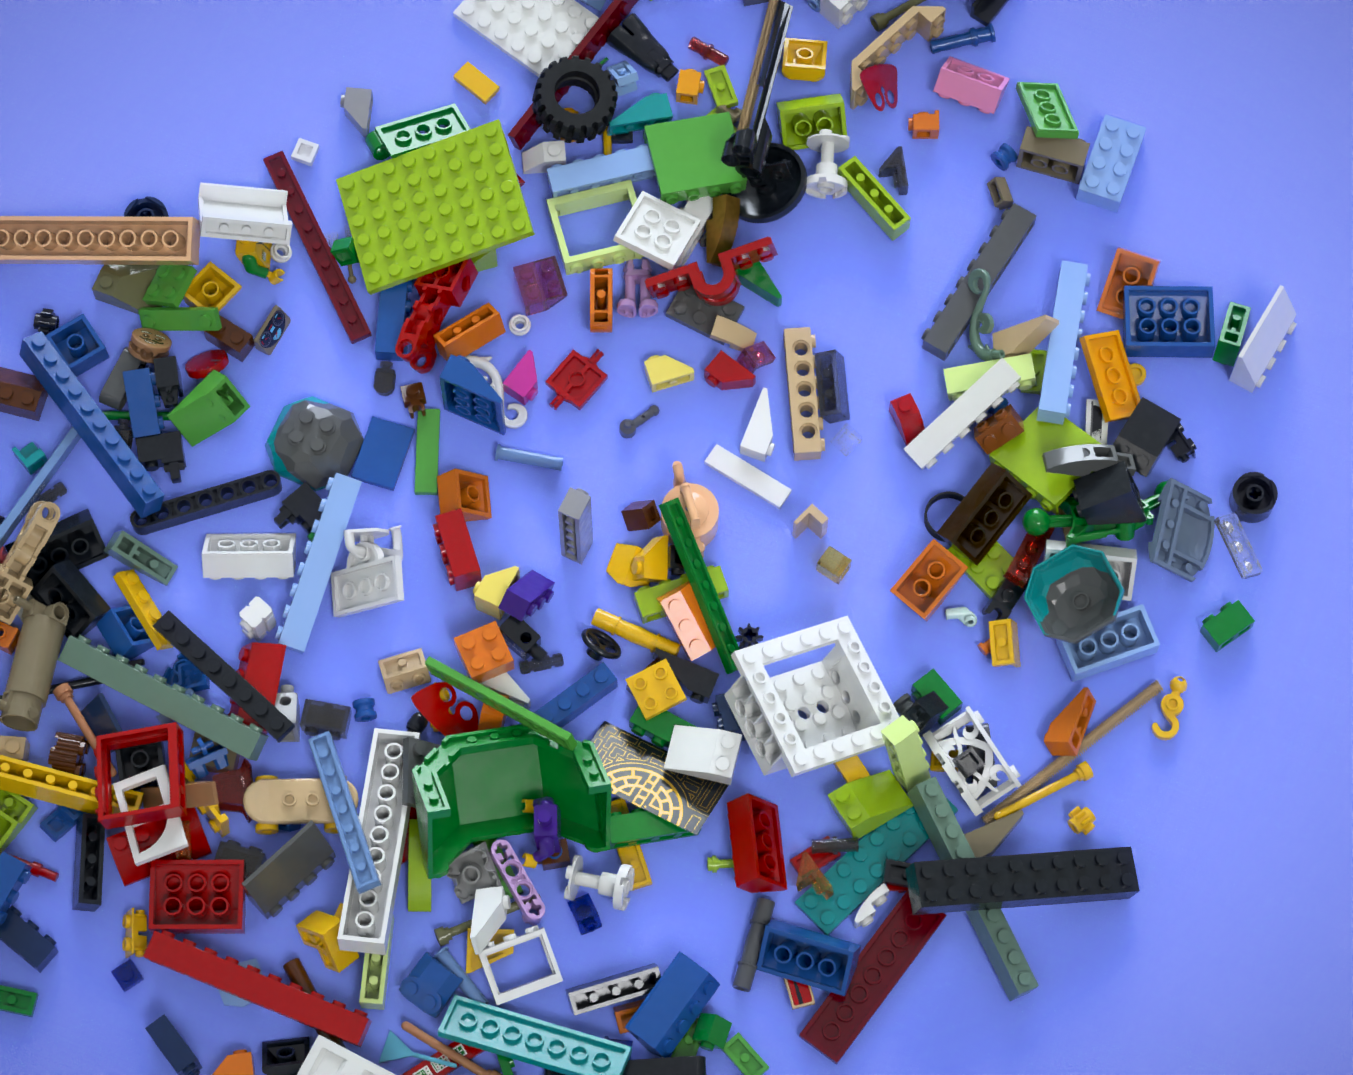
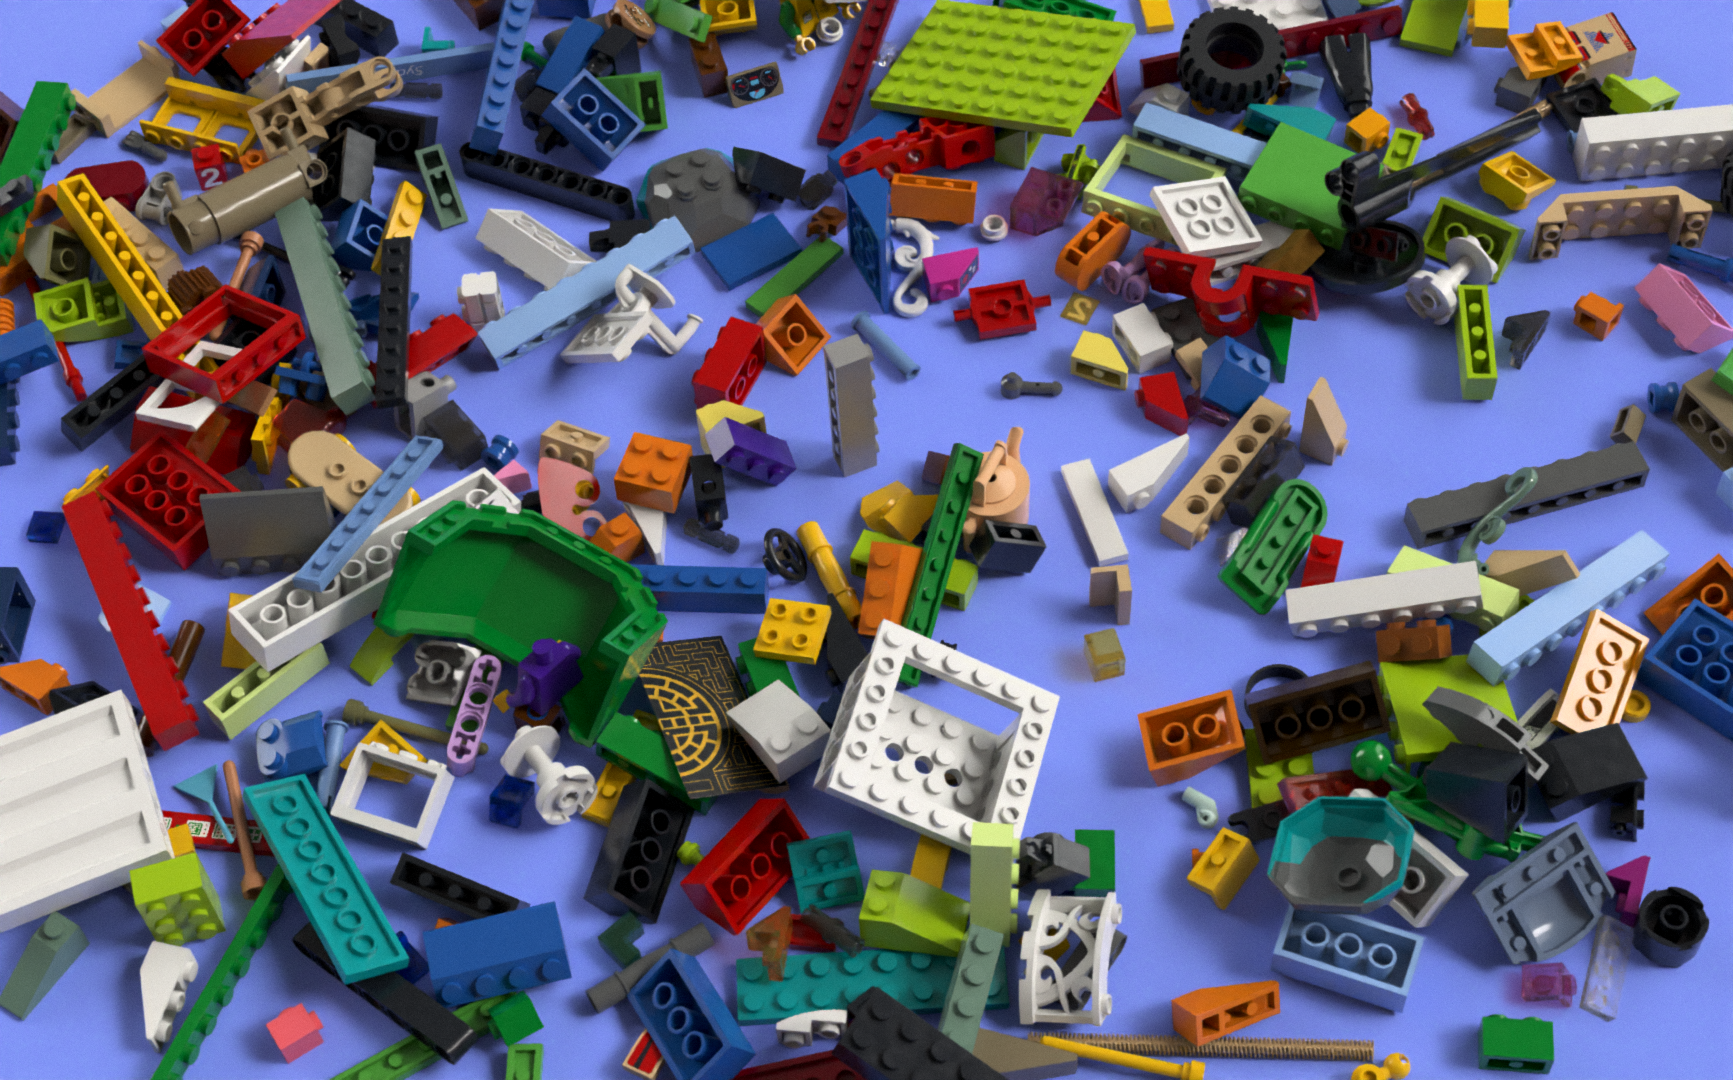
camera: 45 degrees right, 15 degrees down
red tile [185,349,229,379] -> none
green slope [330,236,359,266] -> none
bright green tile [425,656,577,751] -> none
white slope [470,886,511,955] -> none
piece [860,64,898,111] -> none
tile [952,746,986,779] -> none
none -> bright pink slope [493,460,532,494]
none -> blue slope [541,68,646,172]
none -> black slope [583,778,695,924]
none -> clear green piece [597,911,645,970]
none -> black slope [732,147,806,204]
none -> teal slope [786,830,865,913]
none -> black brick [969,520,1047,573]
none -> lime hips [1054,144,1101,200]
none -> clear yellow sticker [1060,292,1100,325]
none -> white brick [1112,303,1173,374]
none -> blue slope [1200,335,1271,420]
none -> green piece [1217,479,1328,615]
none -> tan slope [1299,377,1349,466]
none -> clear pink bracket [1521,962,1577,1008]
none -> magenta slope [1605,855,1651,929]

